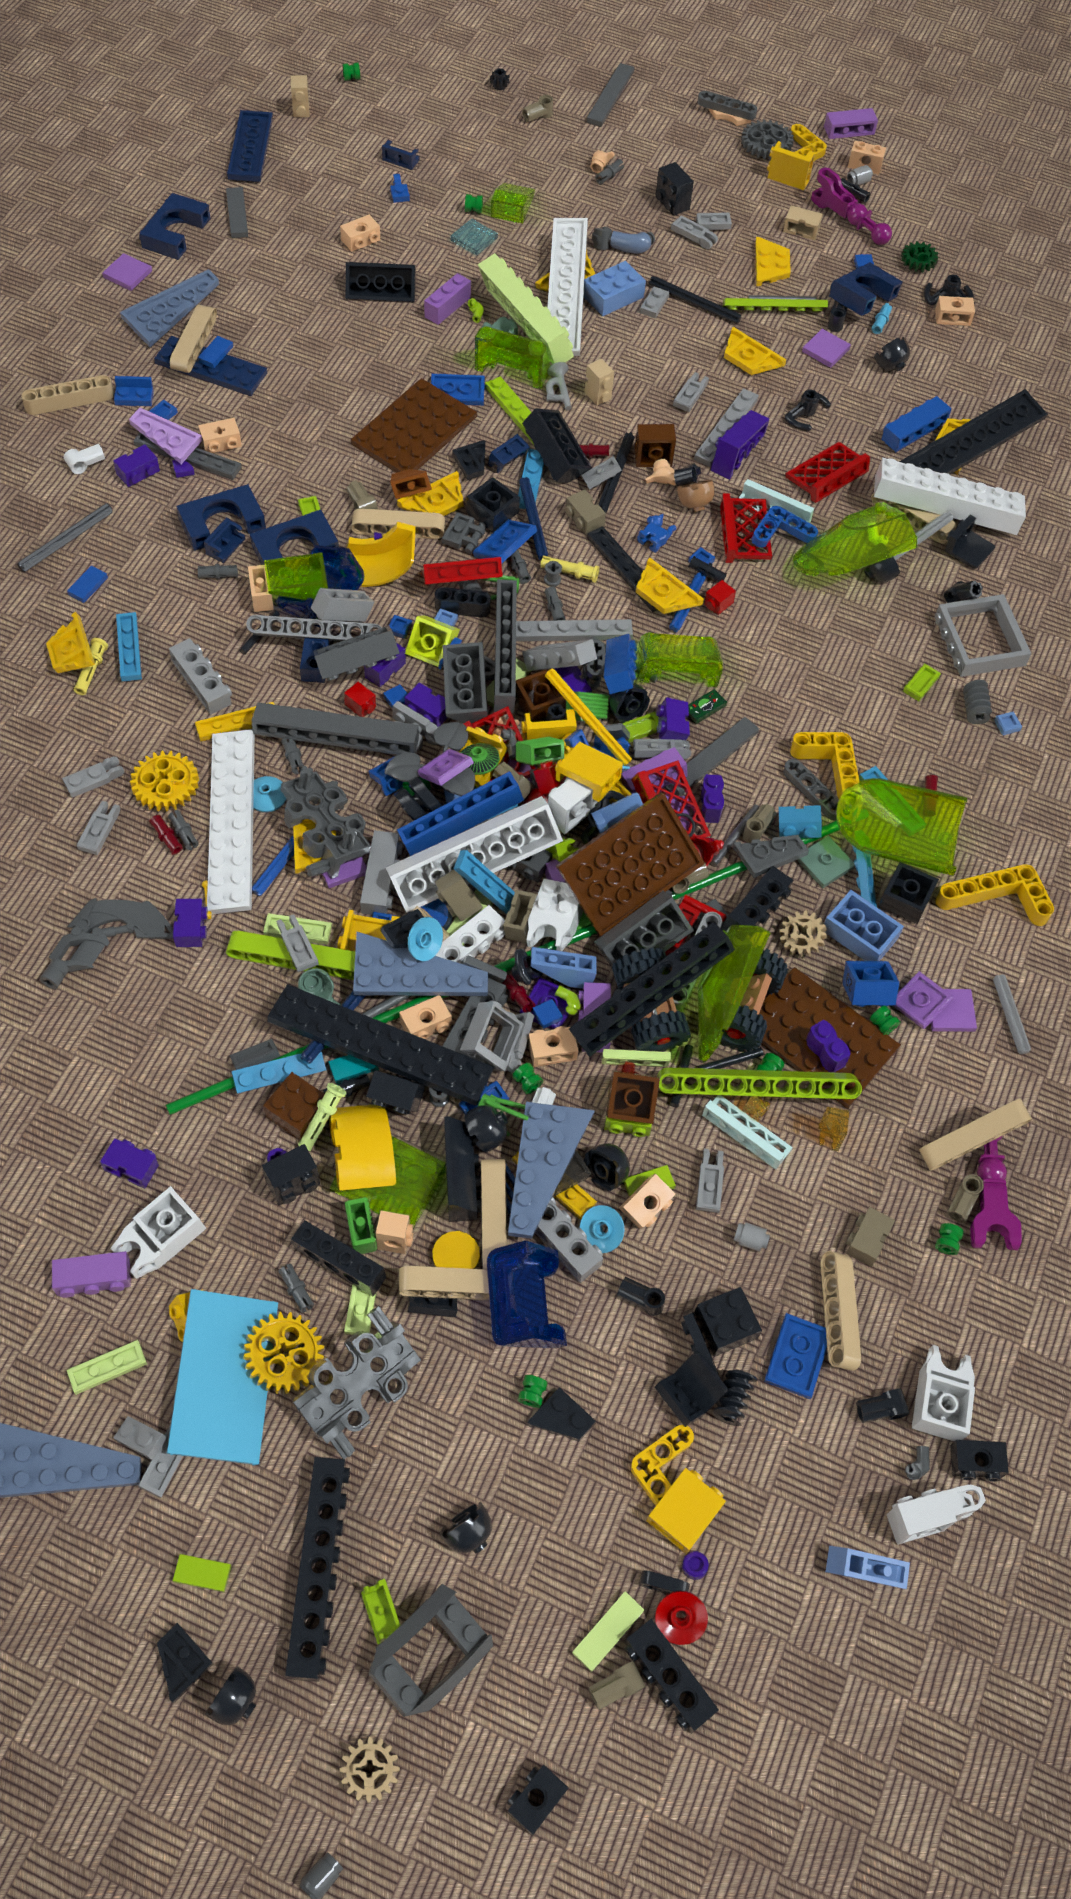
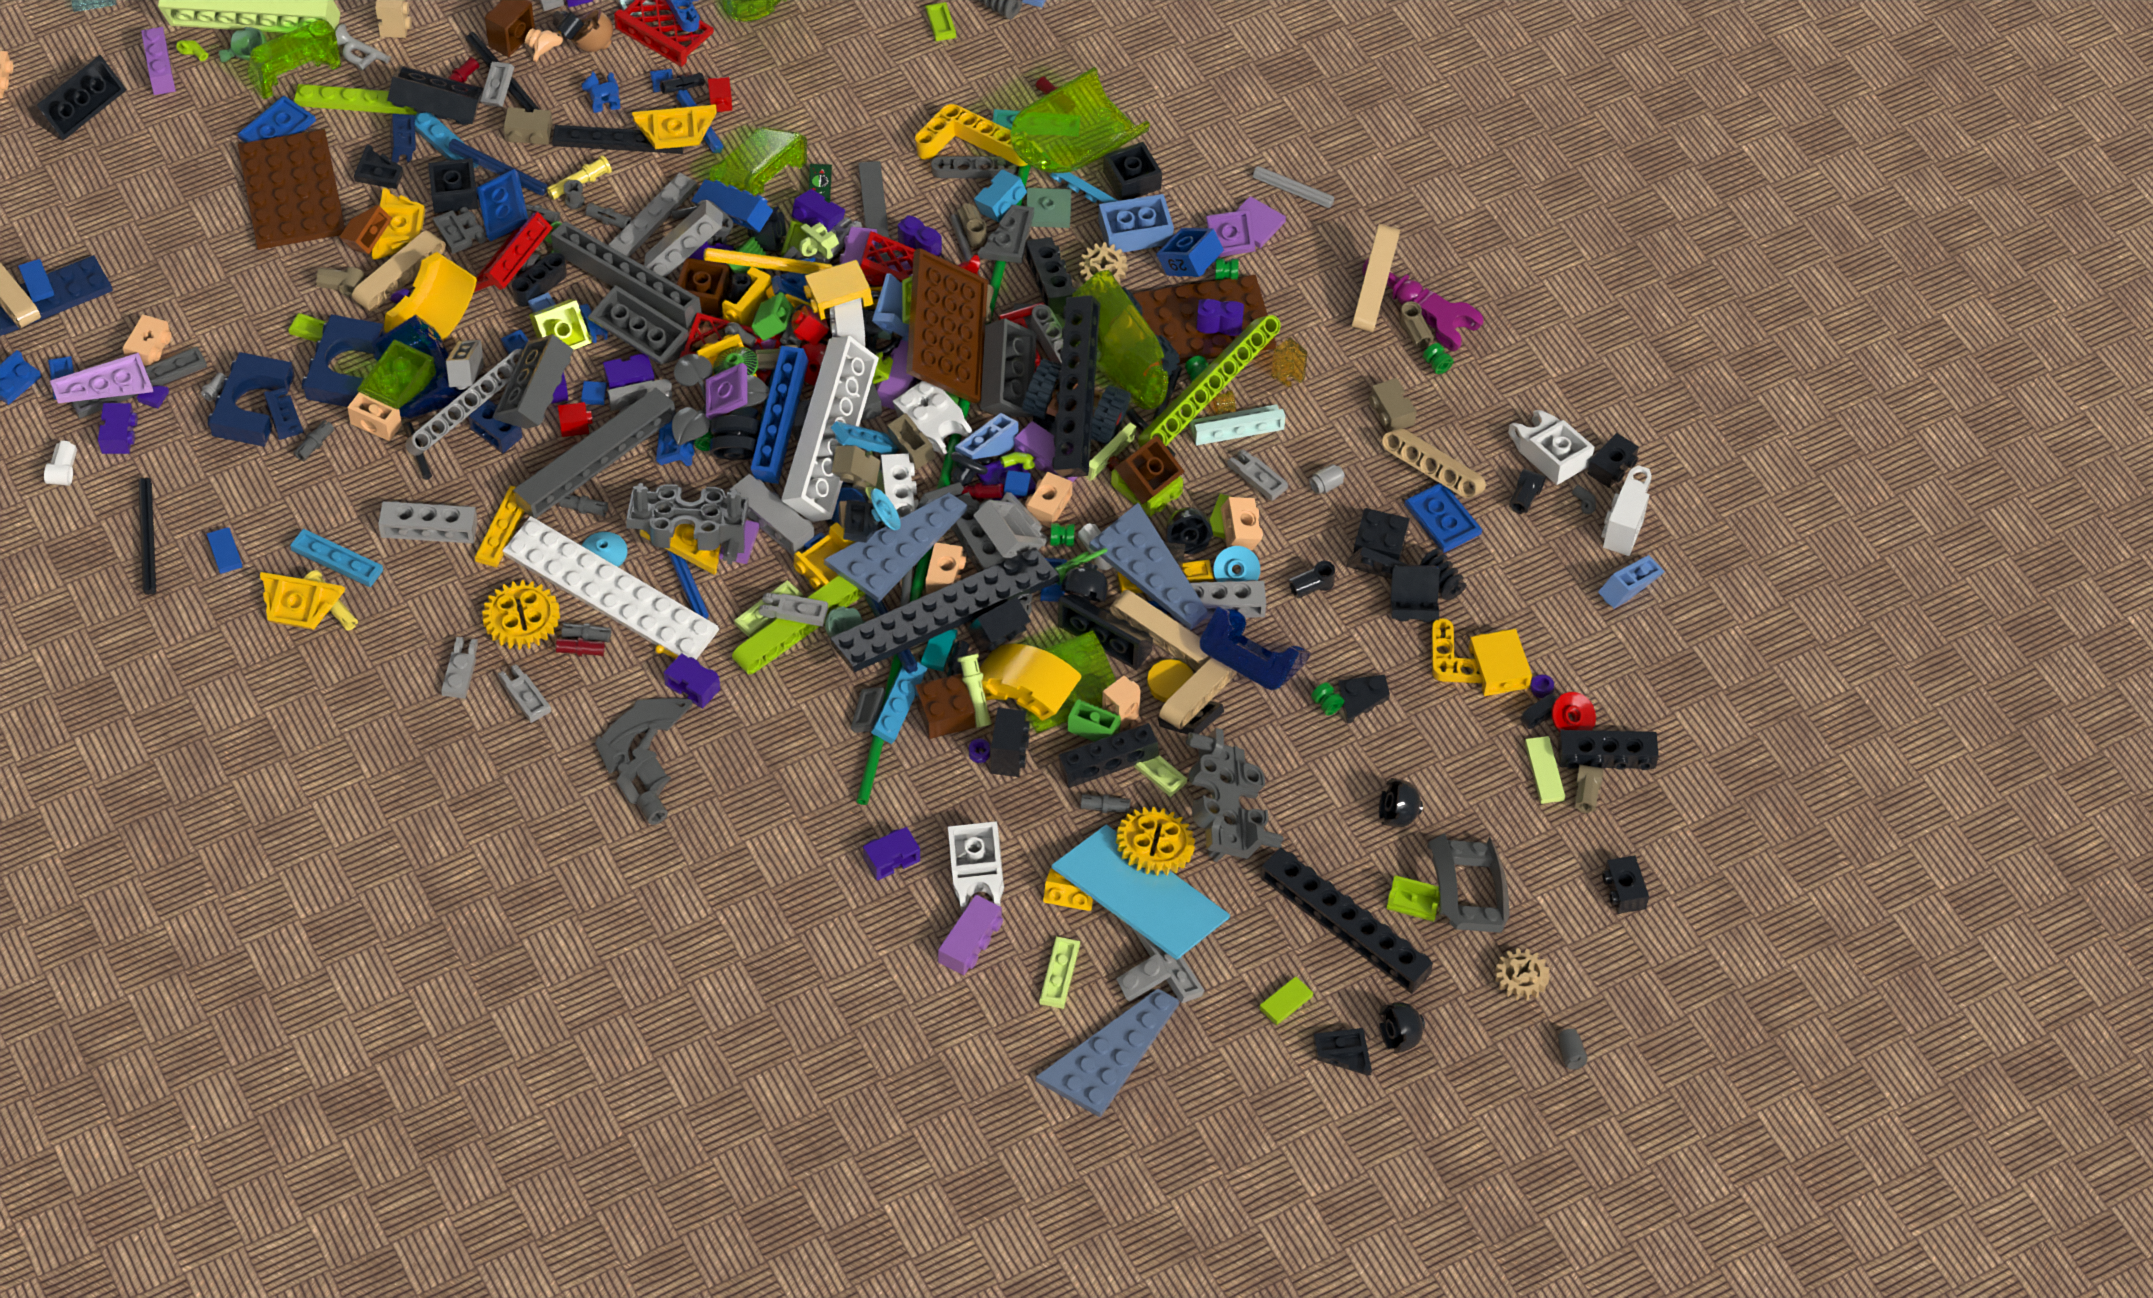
camera: 50 degrees left, 5 degrees down
yellow beam [935,864,1054,926] -> none
none -> light grey pin [201,373,227,401]
none -> yellowish green hips [799,222,839,259]

